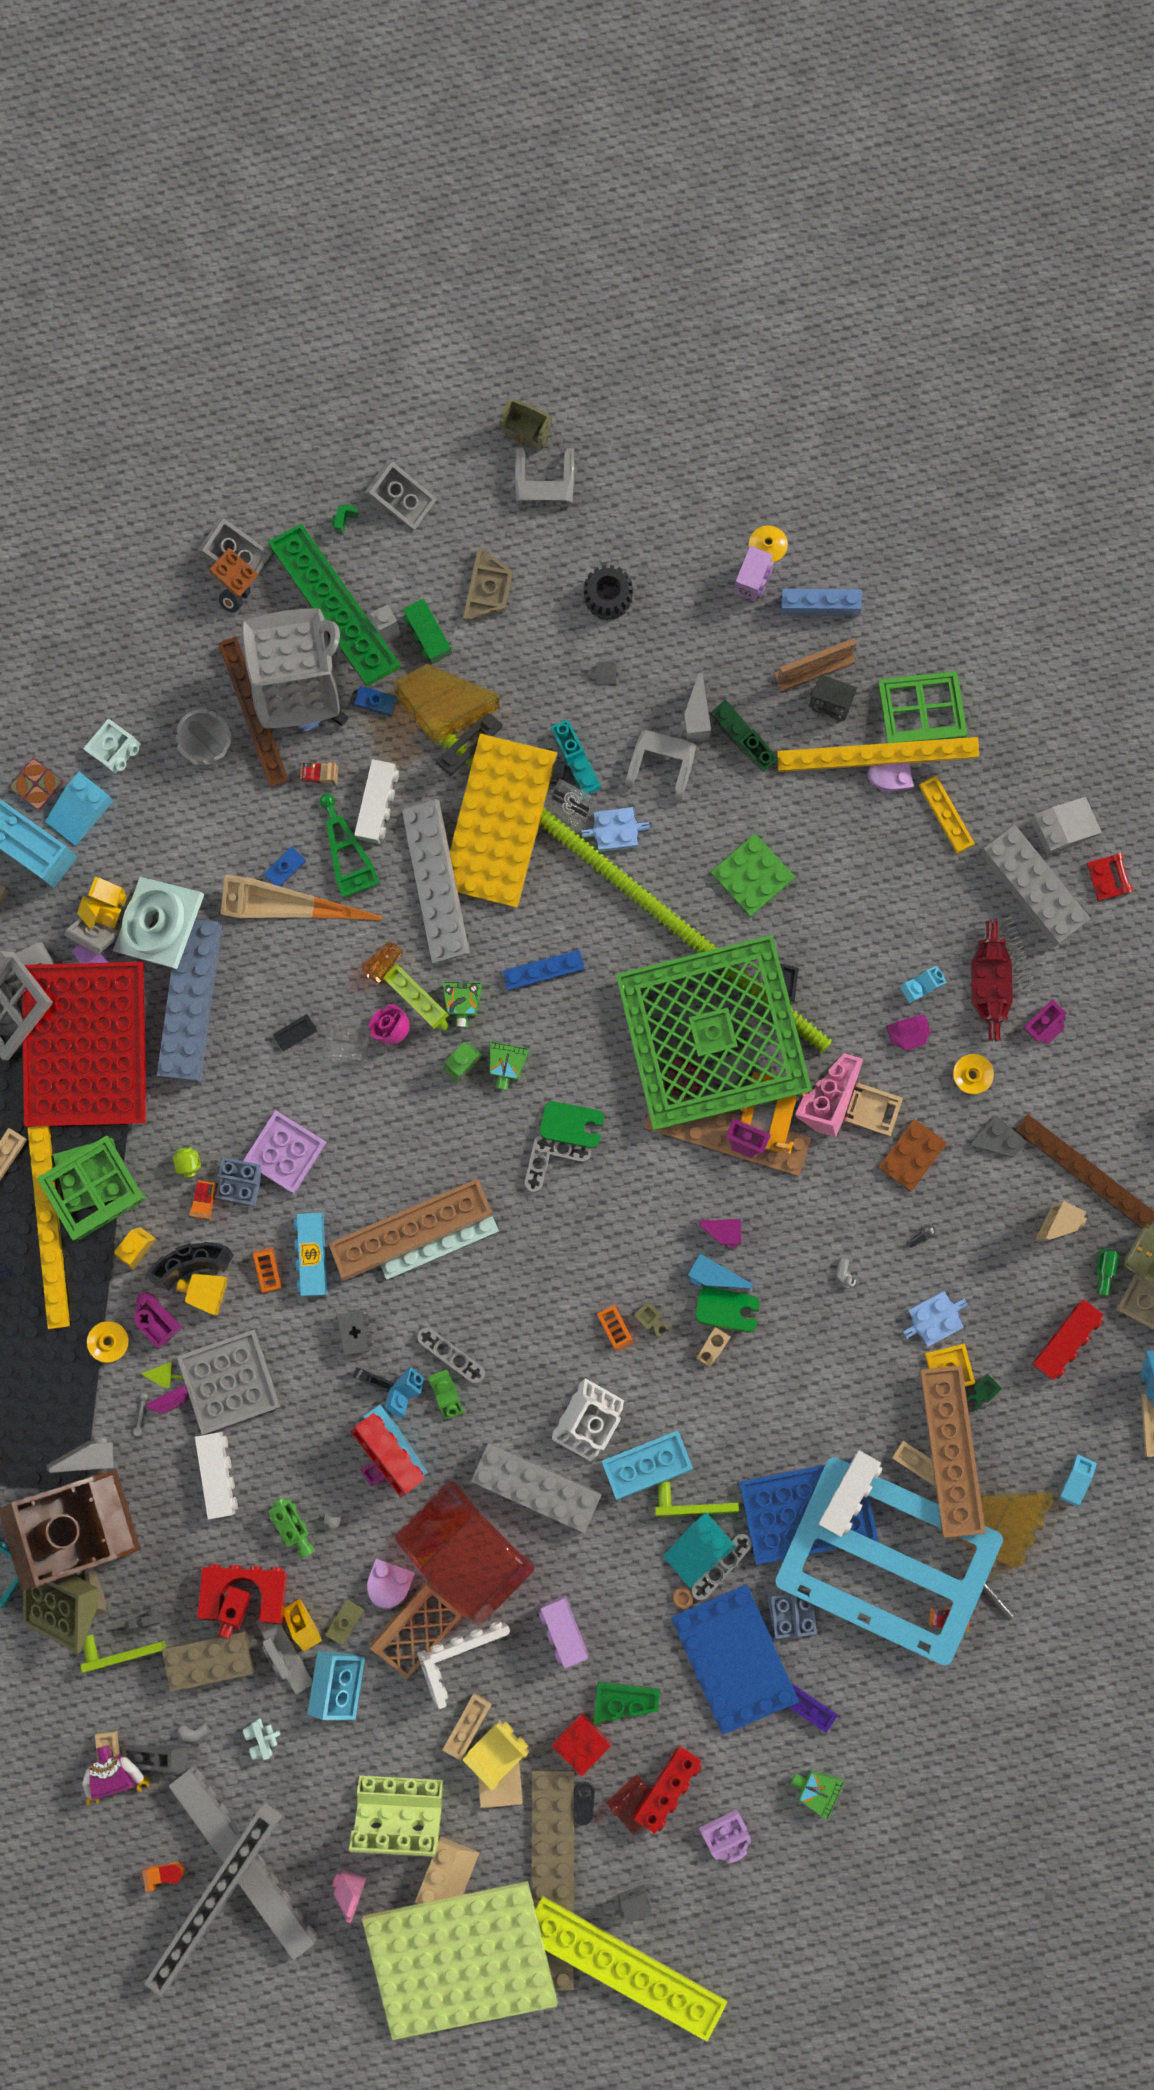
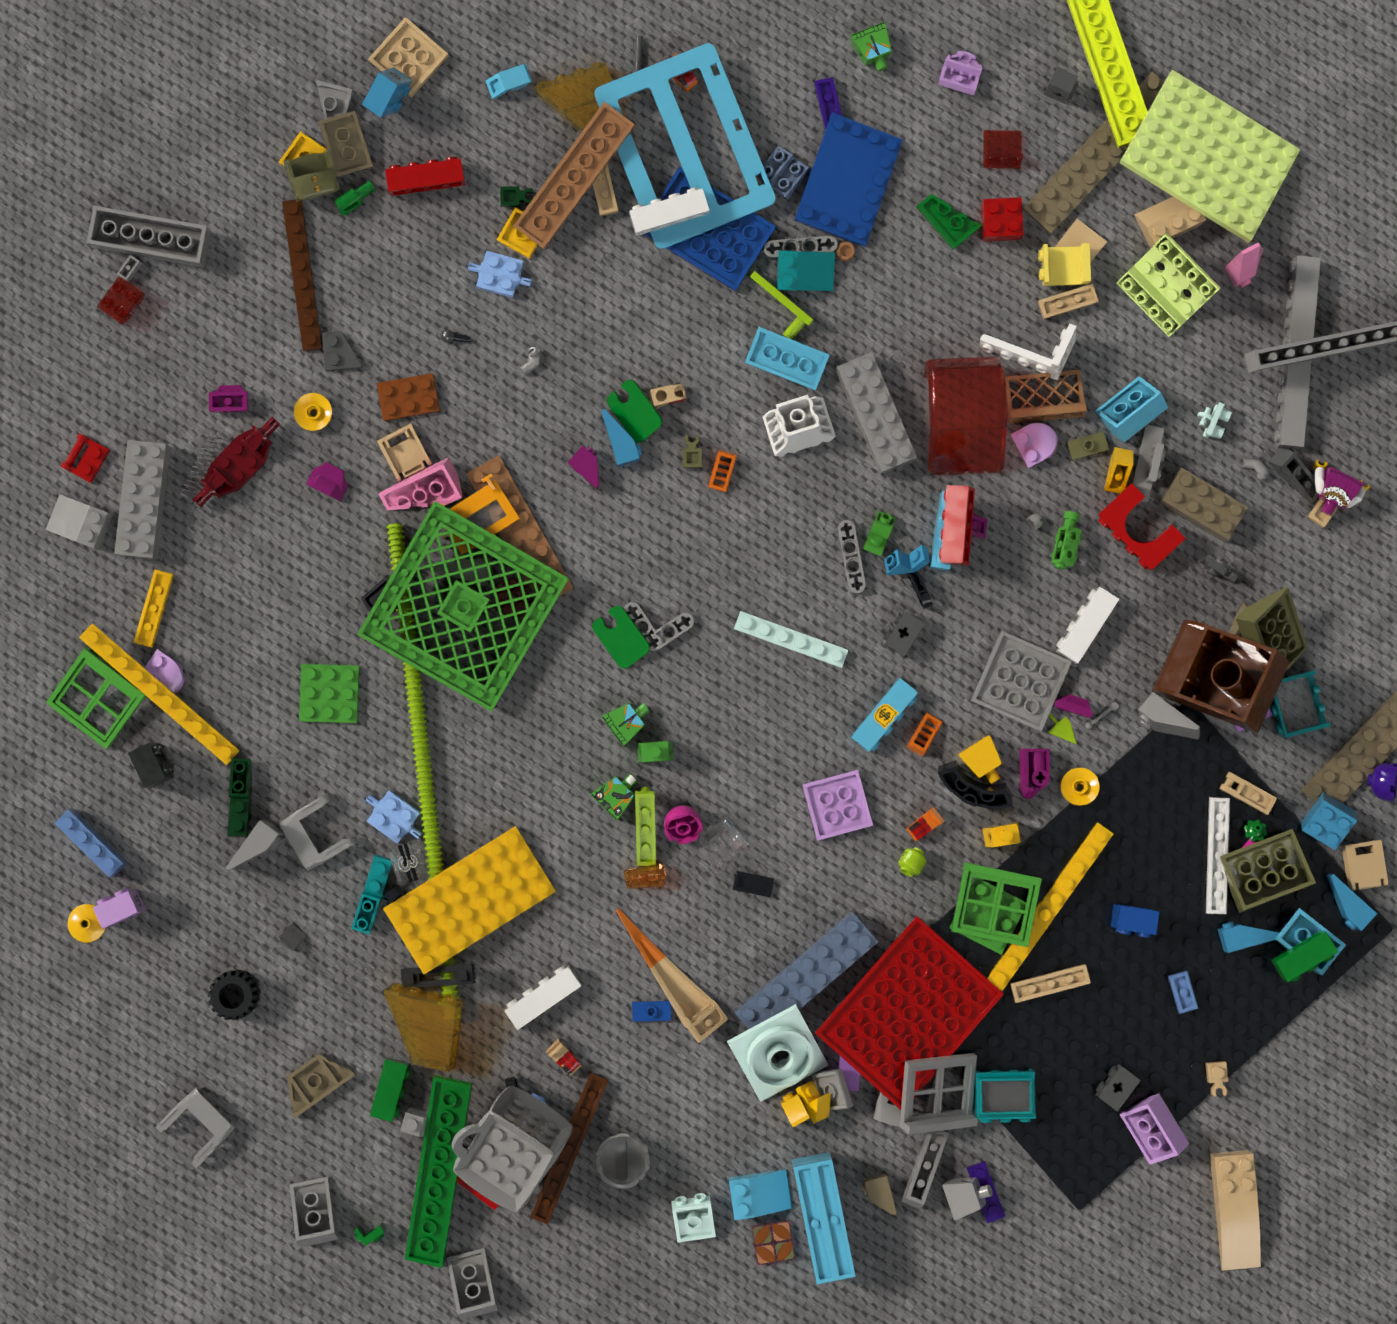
camera: 145 degrees left, 5 degrees up
lime piece [80,1634,166,1673] -> none
leg [142,1862,185,1892] -> none
dark orange plate [209,548,258,613] -> none
sand blue slope [215,1157,261,1207] -> none
red torso [218,1586,251,1640] -> none
green plate [319,793,380,899] -> none
medium nougat plate [328,1179,494,1281] -> none
blue plate [354,686,398,716] -> none
light grey plate [402,799,470,964] -> none
olive piece [499,398,552,450] -> none
blue plate [503,950,585,991] -> none
lavender brick [539,1595,588,1669] -> none
black piece [573,1781,595,1825] -> none
red brick [632,1745,702,1834] -> none
magenta slope [726,1118,771,1158] -> none
medium nougat fence [774,638,857,692] -> none
medium azure slope [899,966,947,1003] -> none
tan slope [1035,1201,1087,1243] -> none

